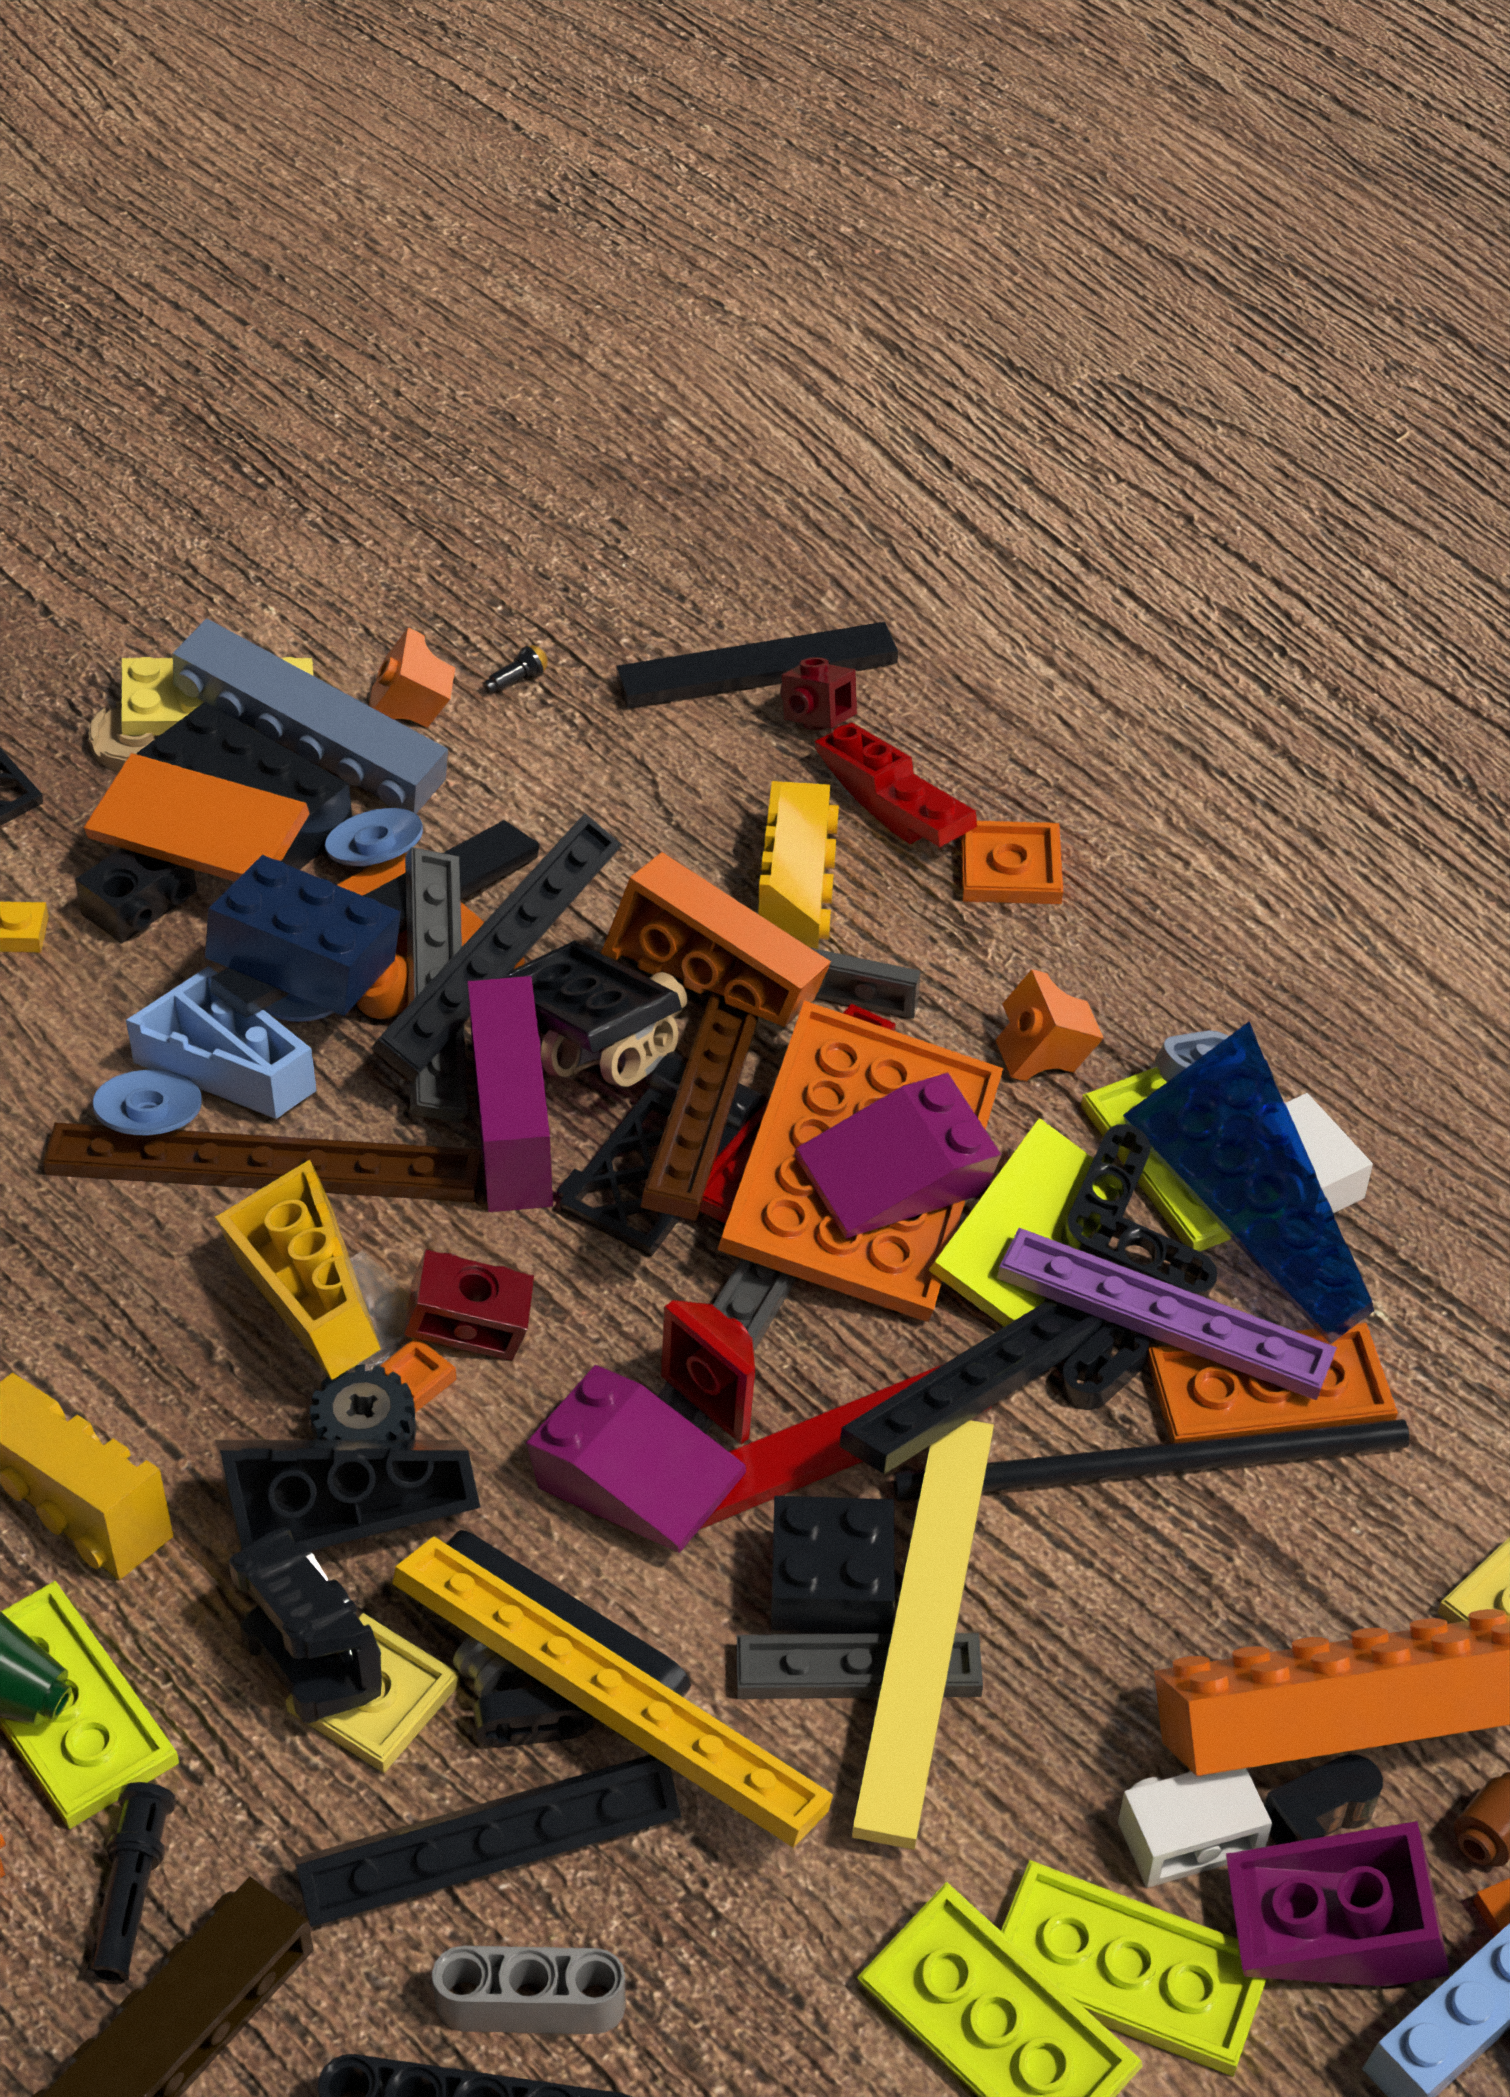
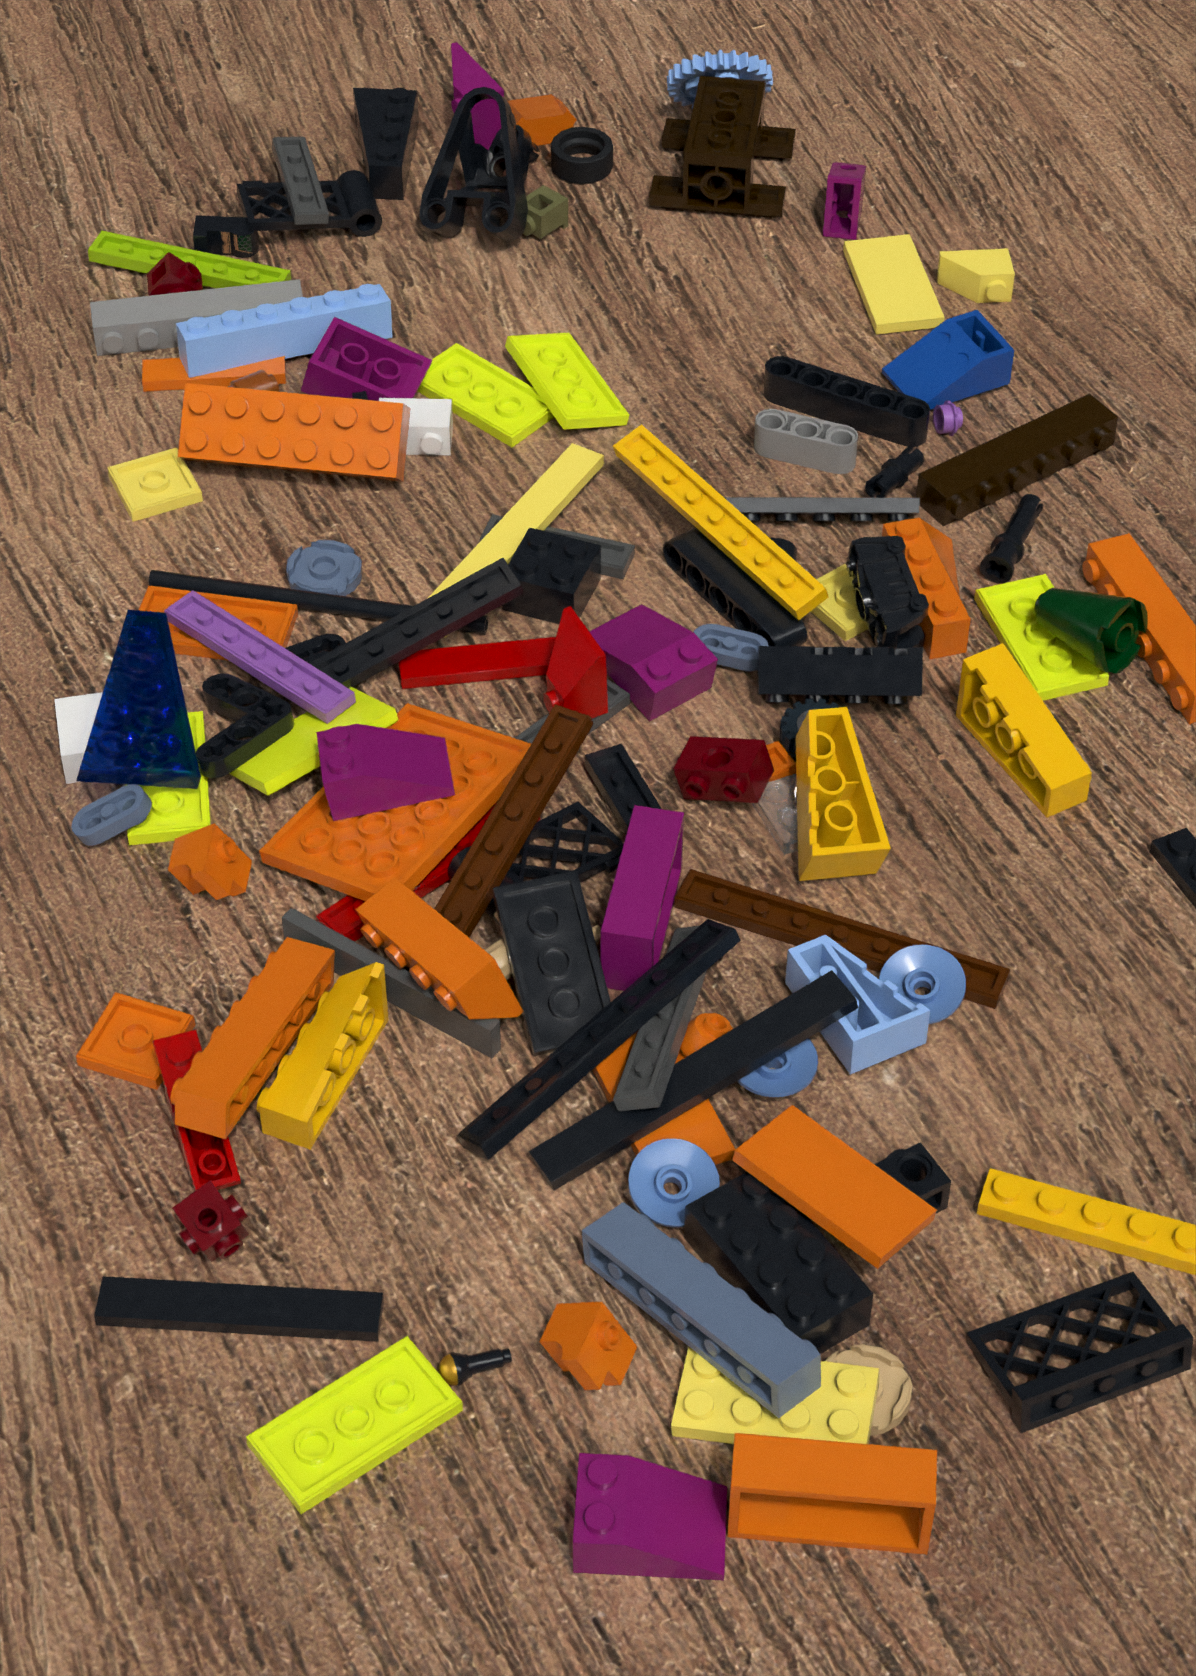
camera: 160 degrees left, 0 degrees up
dark blue brick [205,855,401,1016] -> none
none -> orange brick [170,937,335,1139]
none -> neon yellow tile [246,1336,463,1515]
none -> sand blue tile [286,540,363,596]
none -> magenta slope [573,1453,727,1581]
none -> black plate [585,743,662,835]
none -> sand blue plate [694,624,768,671]
none -> orange piece [727,1433,937,1555]
none -> black pin [865,446,924,498]
none -> orange wedge [882,517,971,660]

